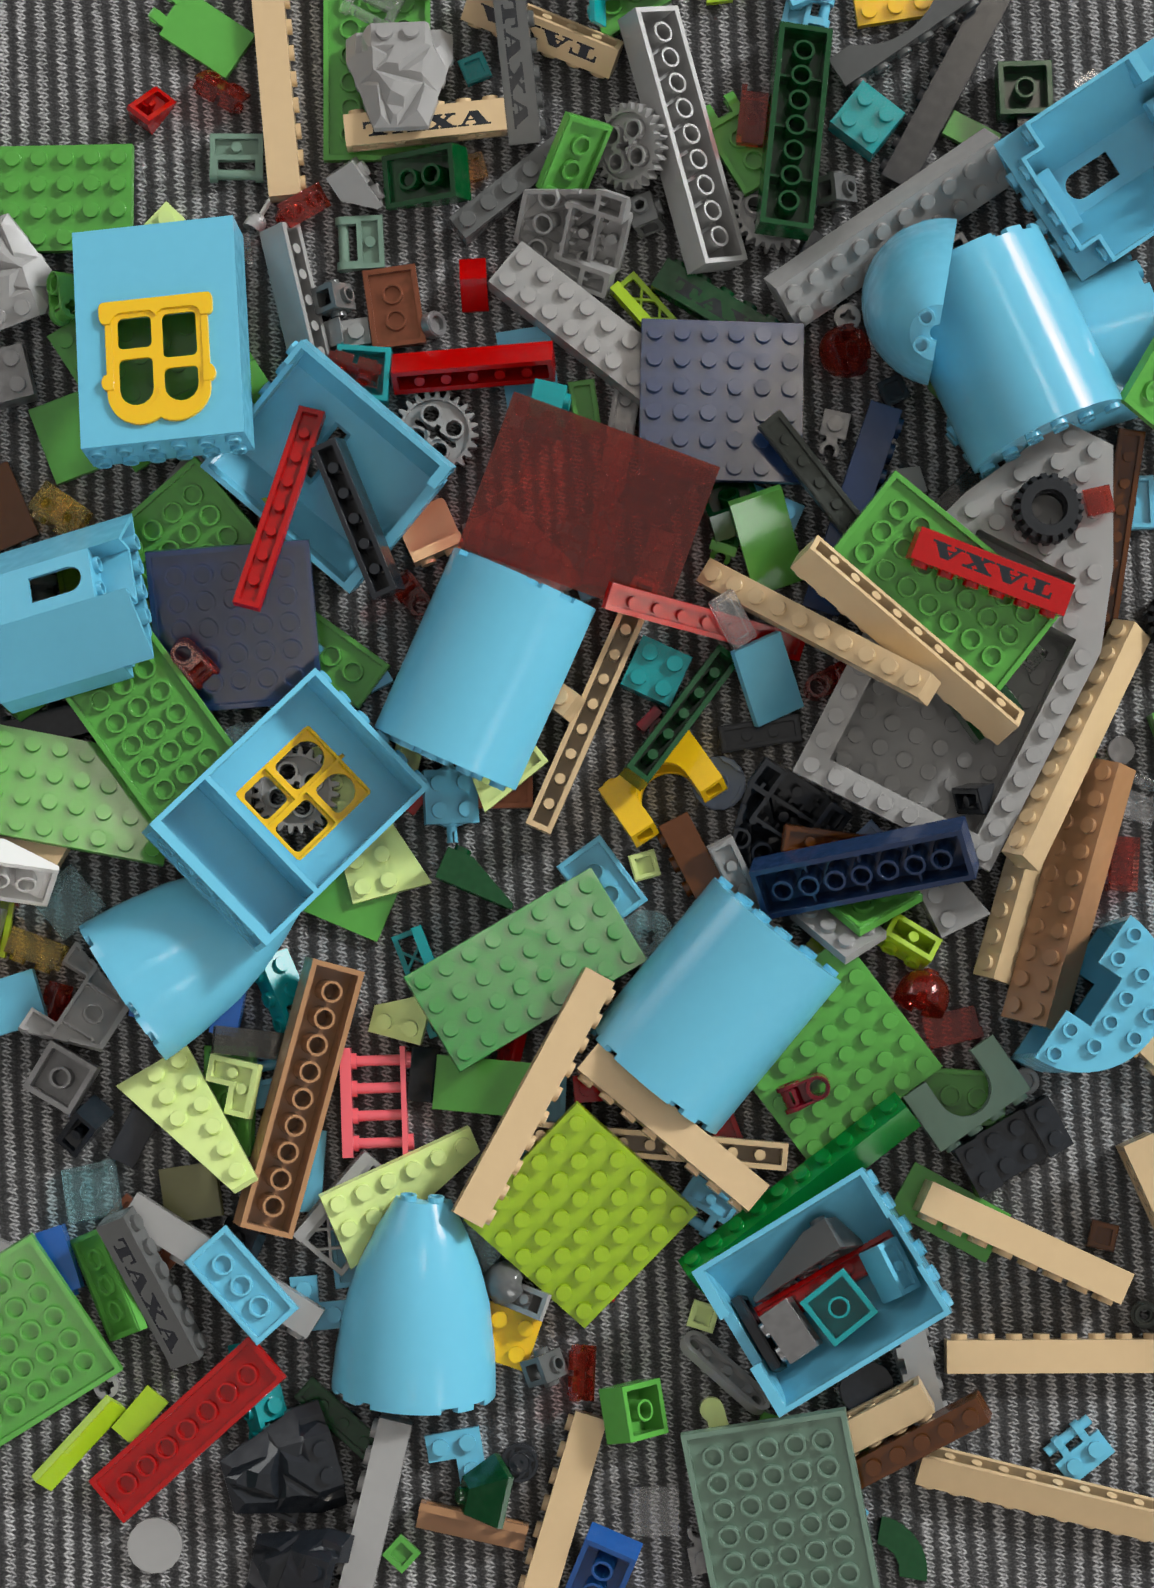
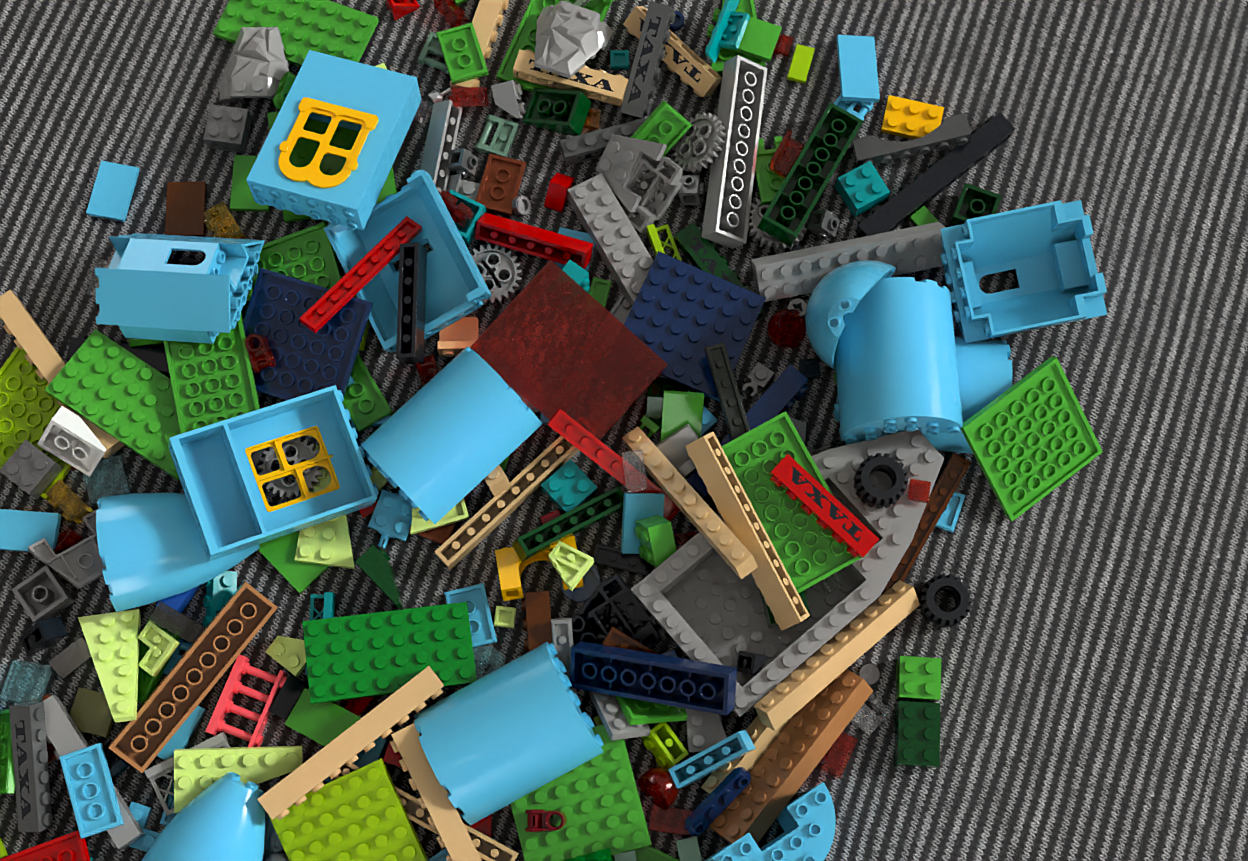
camera: 20 degrees right, 10 degrees down
none -> bright green tile [436,23,489,85]
none -> yellowish green wing [548,541,594,591]
none -> light grey wing [596,134,667,212]
none -> bright green brick [634,515,677,567]
none -> light grey tile [656,423,699,470]
none -> medium azure brick [668,730,756,789]
none -> light grey beam [677,459,697,478]
none -> dark blue plate [684,767,751,836]

